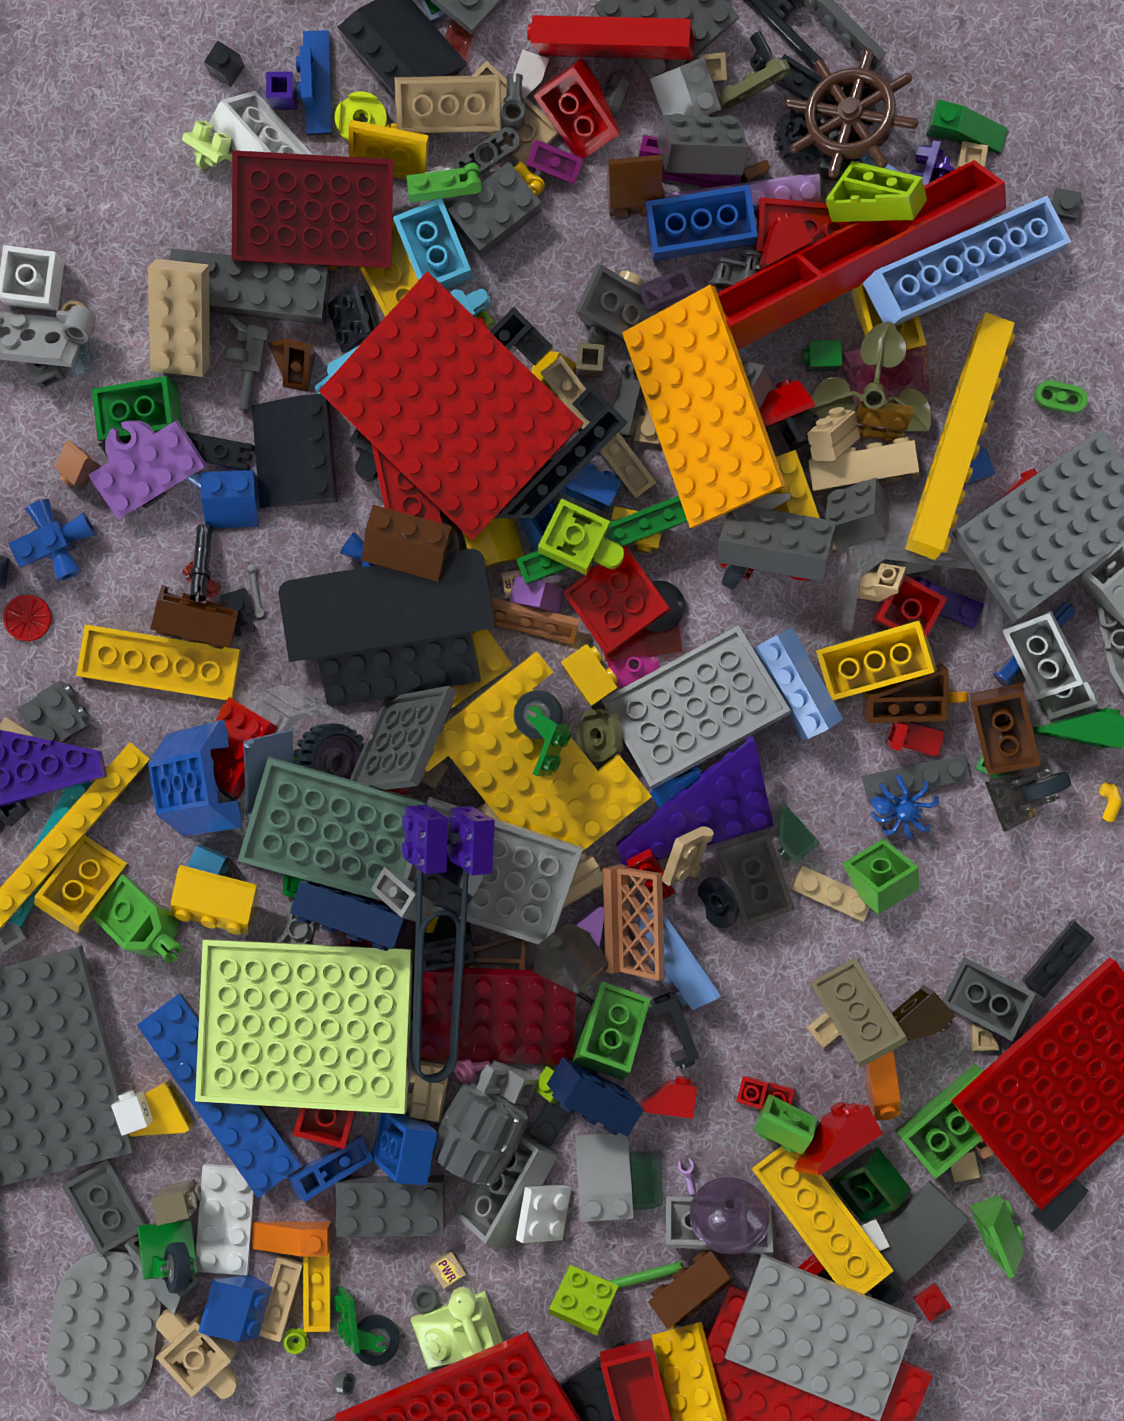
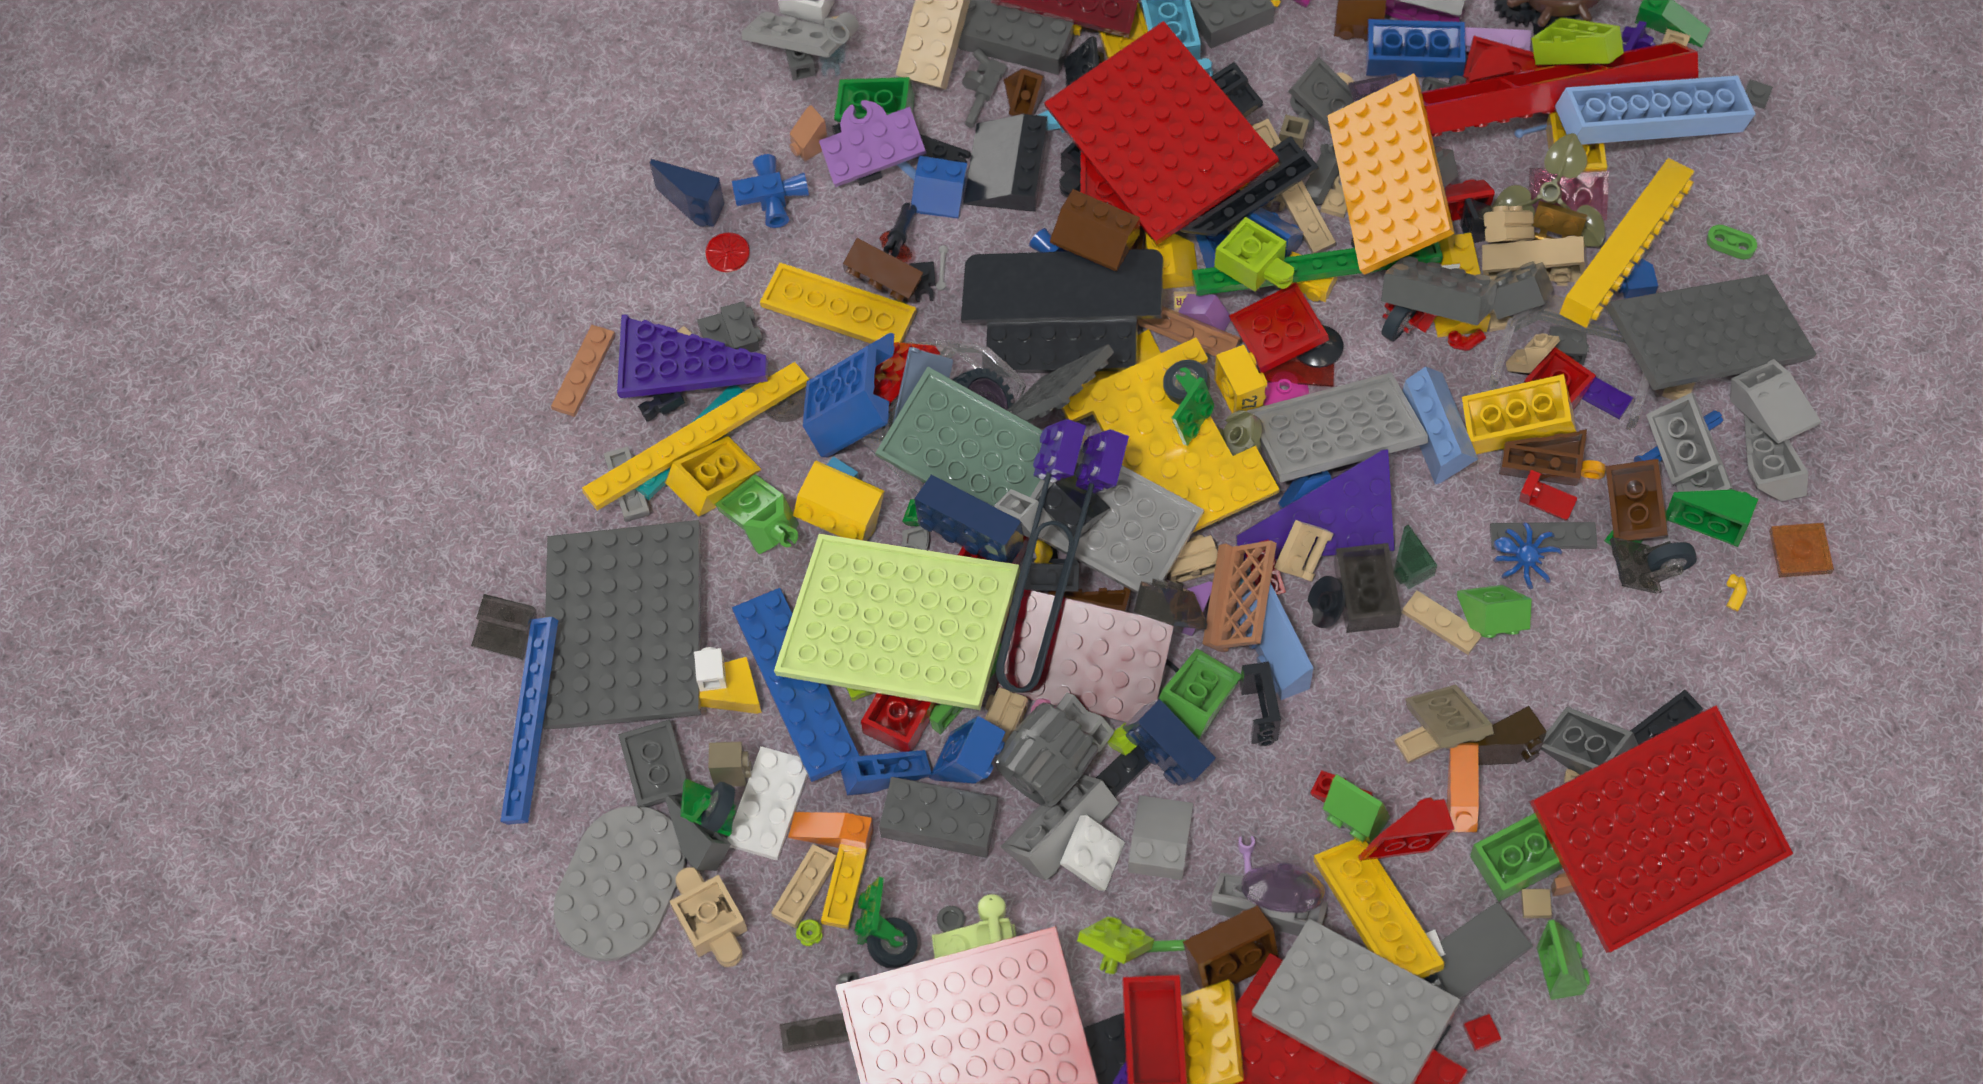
camera: 20 degrees right, 25 degrees down
blue slope [198,1275,272,1342] -> none
tile [430,1250,466,1289] -> none
clear green brick [630,1150,663,1210] -> none
red slope [640,1076,697,1119] -> none
reddish brown tile [741,159,771,183] -> none
green brick [802,340,842,372] -> none
dark green slope [829,1147,911,1222] -> none
black slope [1031,1178,1089,1232] -> none

